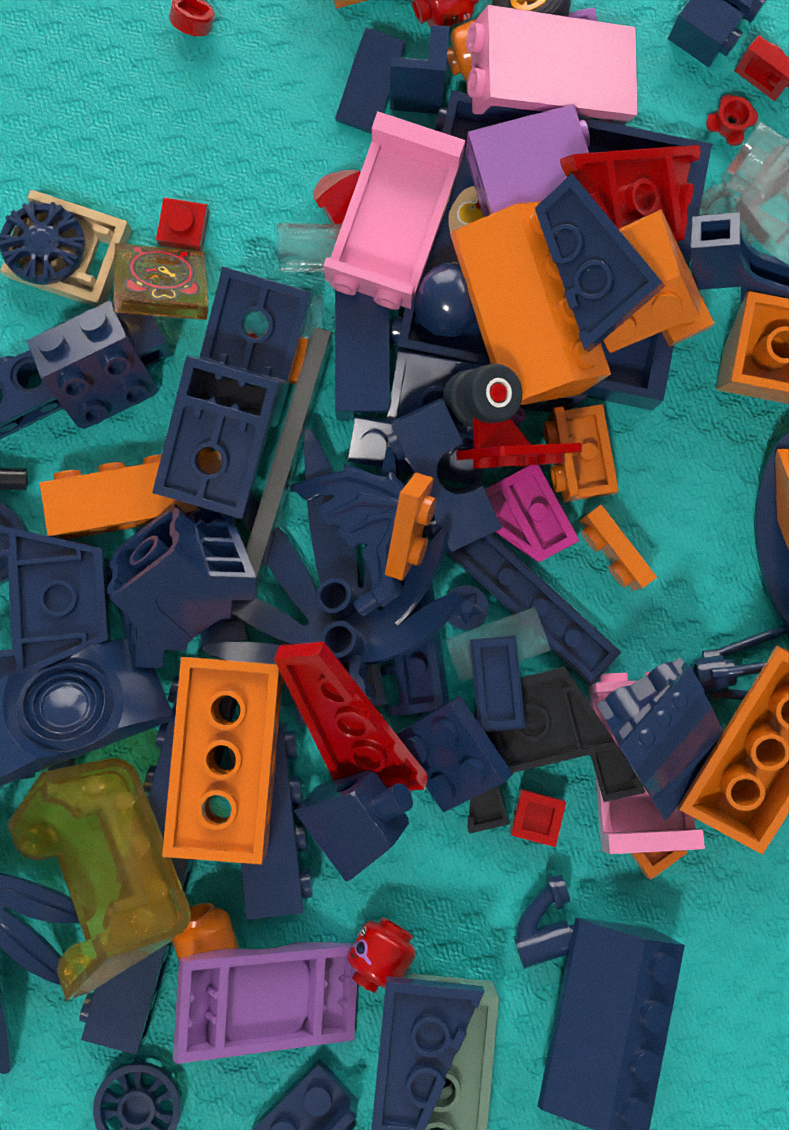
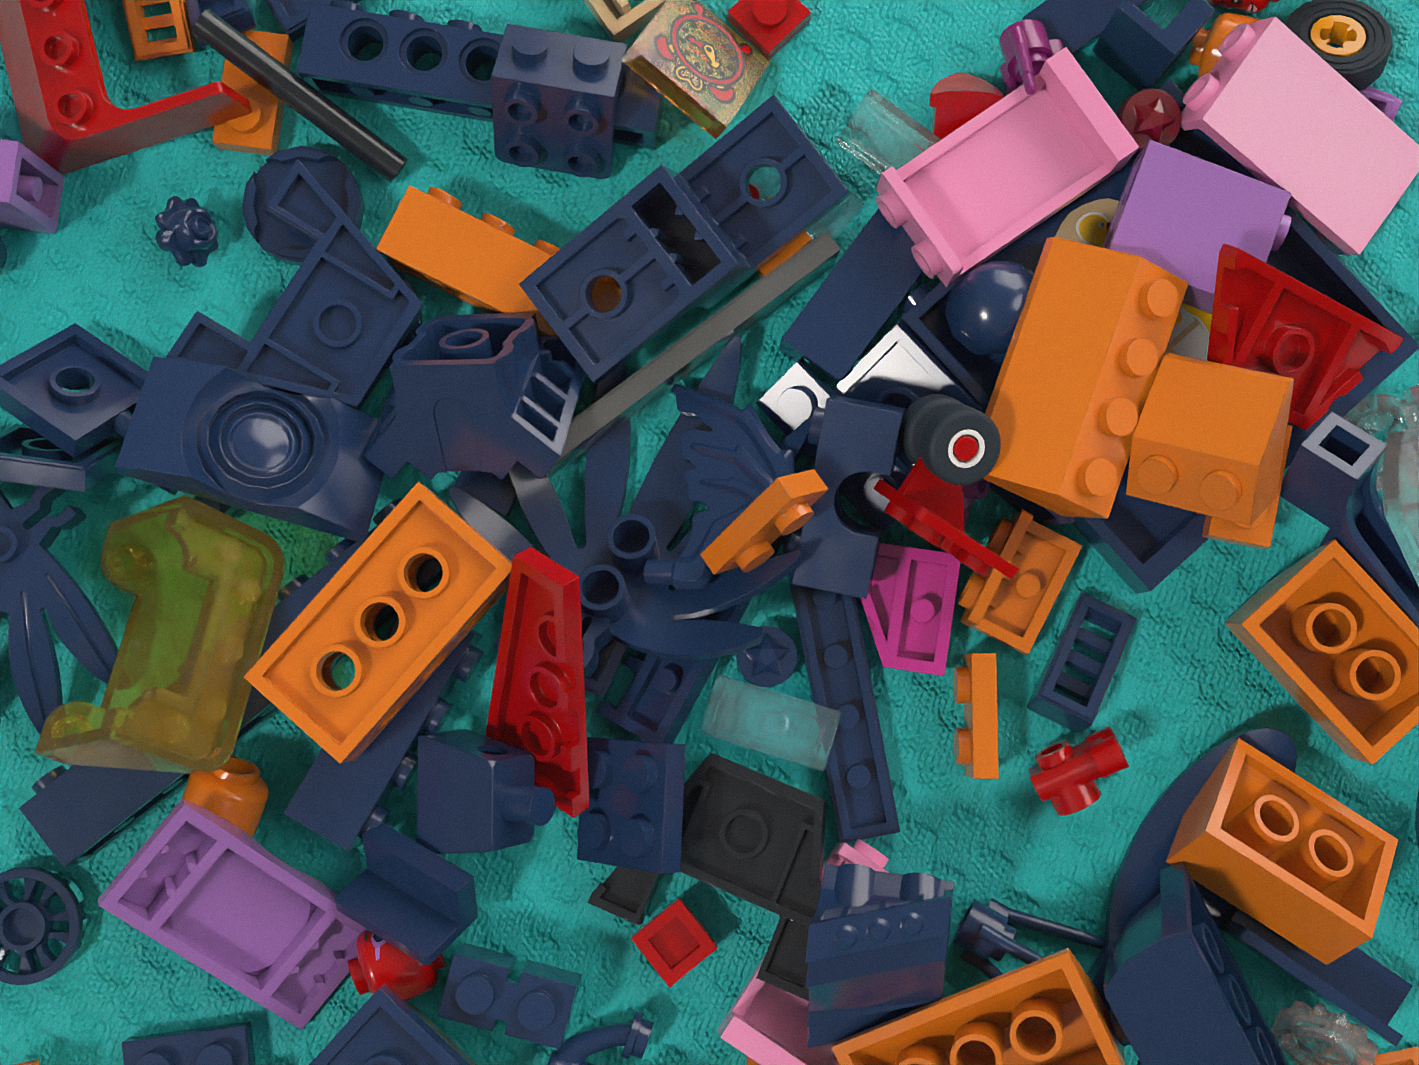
camera: 45 degrees right, 0 degrees up
dark blue tile [468,635,525,732] -> none
dark blue wing [535,173,666,352] -> none
none -> dark blue panel [335,822,478,965]
none -> dark blue piece [437,943,582,1049]
none -> magenta plant [999,19,1063,96]
none -> dark blue slope [1027,592,1137,733]
none -> red plate [1028,726,1129,816]
none -> dark red tile [1116,89,1181,153]

